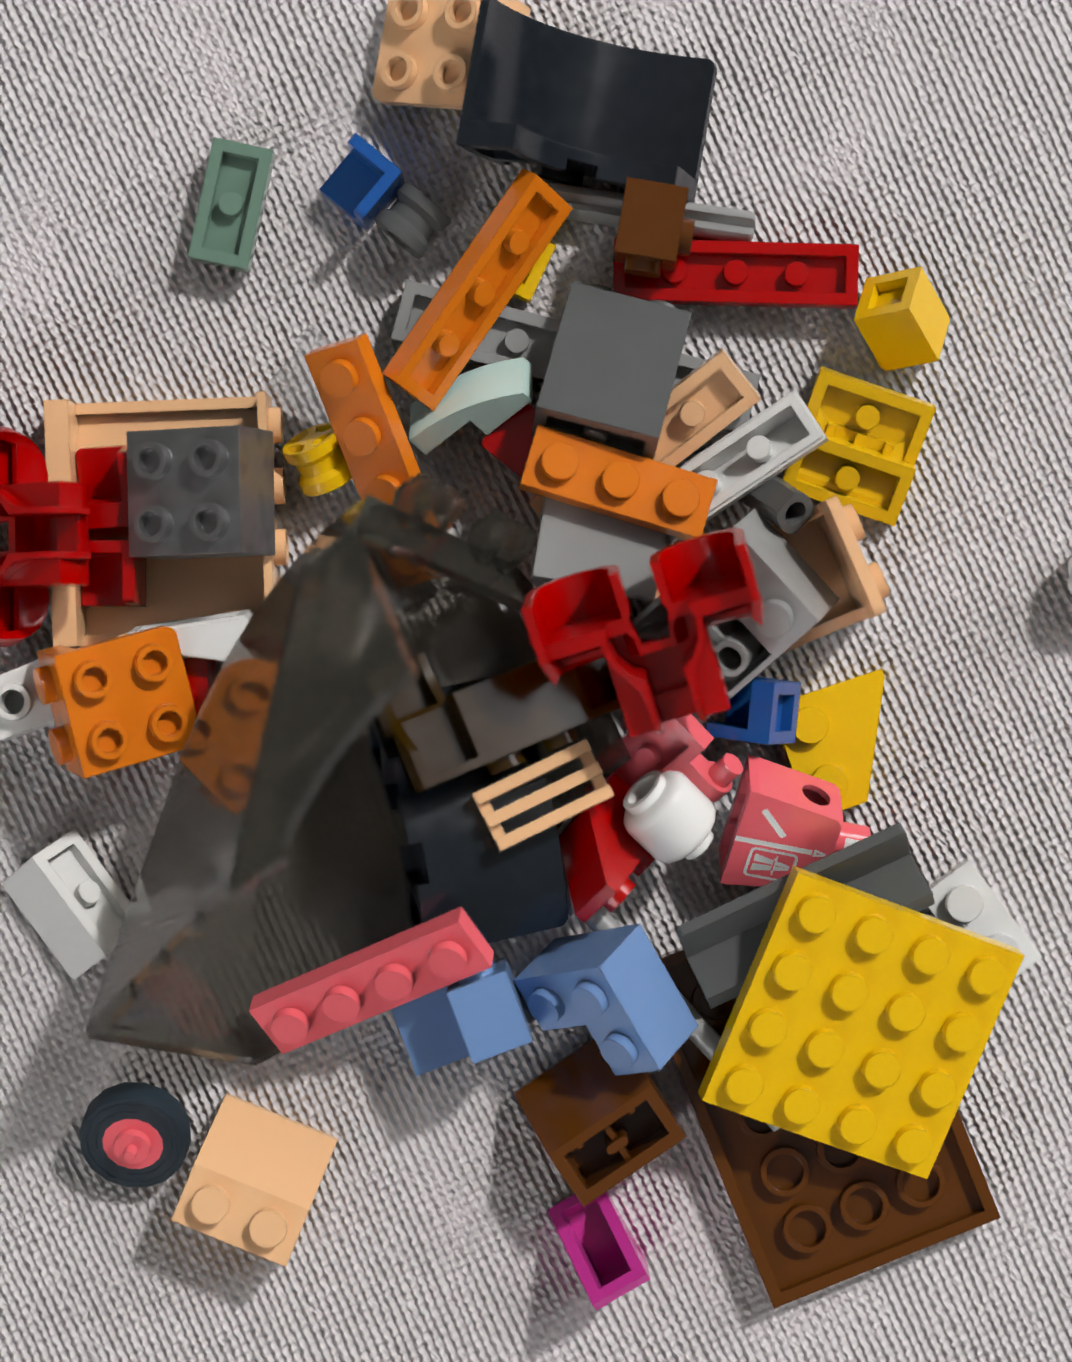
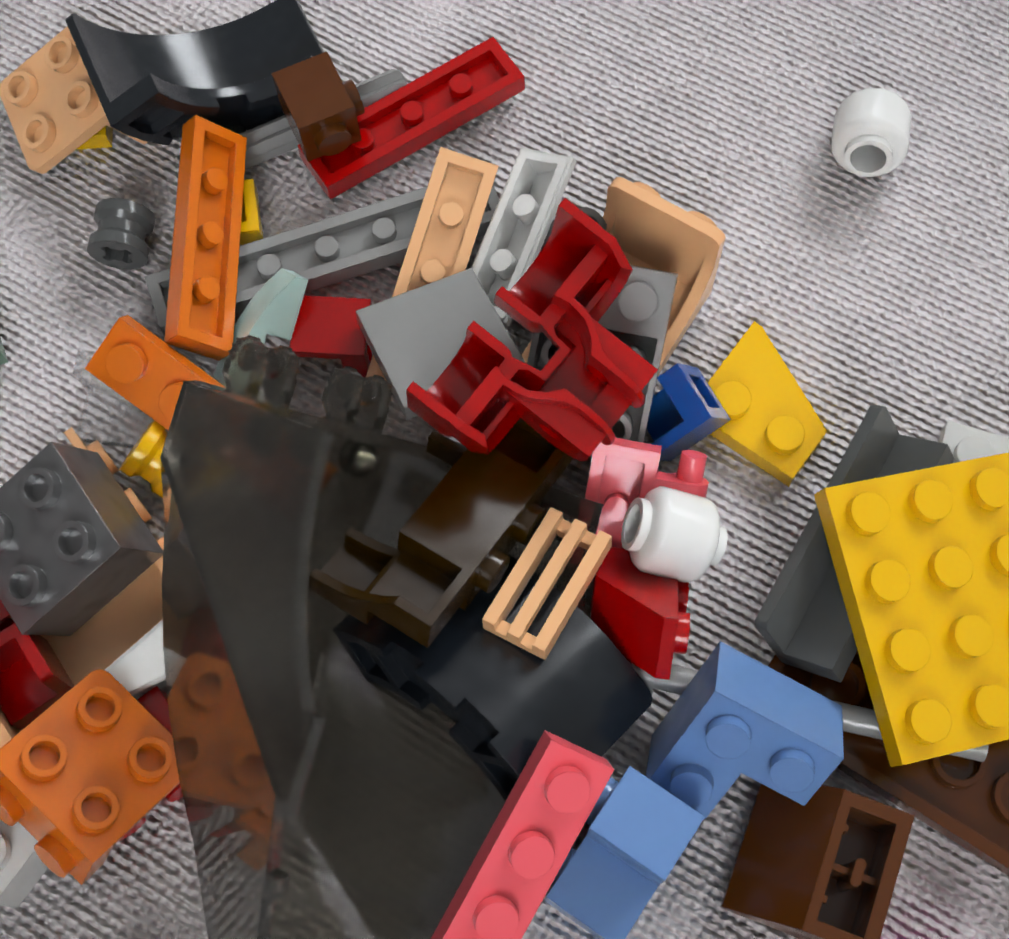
camera: 30 degrees left, 20 degrees down
blue panel [319,133,405,232] -> none
orange plate [518,425,718,540] -> none
dark grey panel [531,281,692,460] -> none
coral torso [718,755,870,886] -> none
yellow slope [782,366,936,527] -> none
yellow panel [854,266,949,371] -> none

